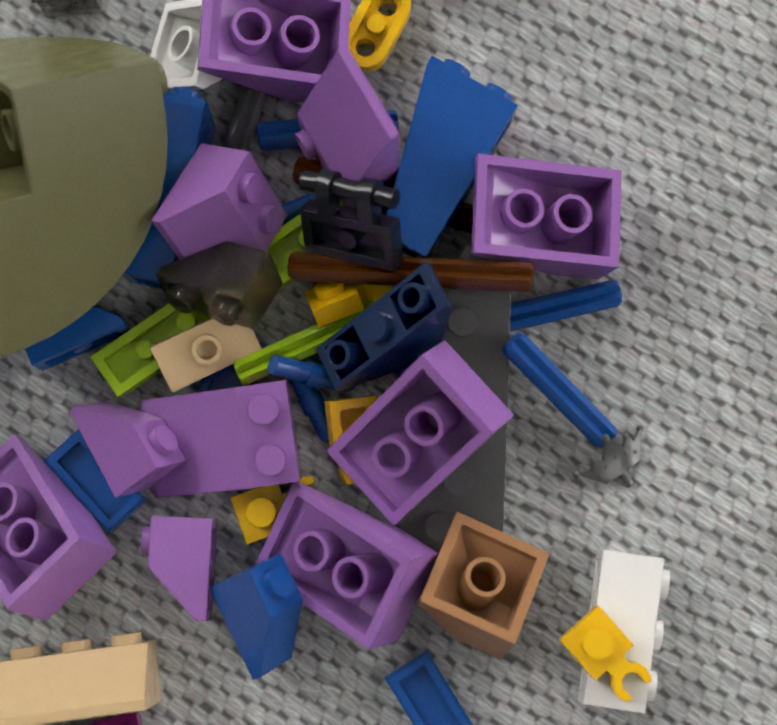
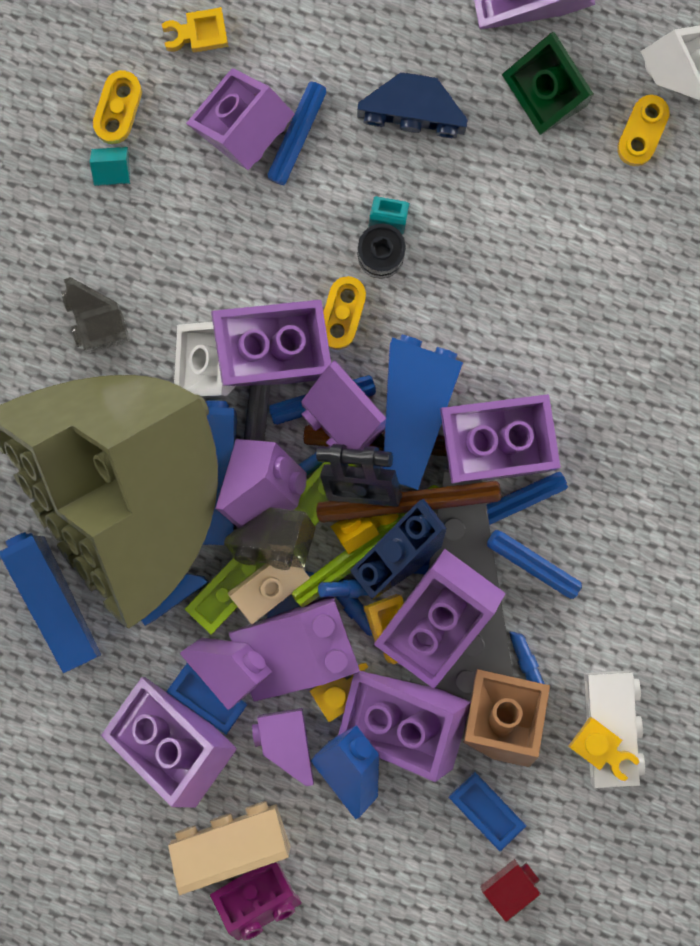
camera: 15 degrees left, 5 degrees up
dark grey piece [572,425,643,488] -> none
none -> blue piece [509,631,545,684]

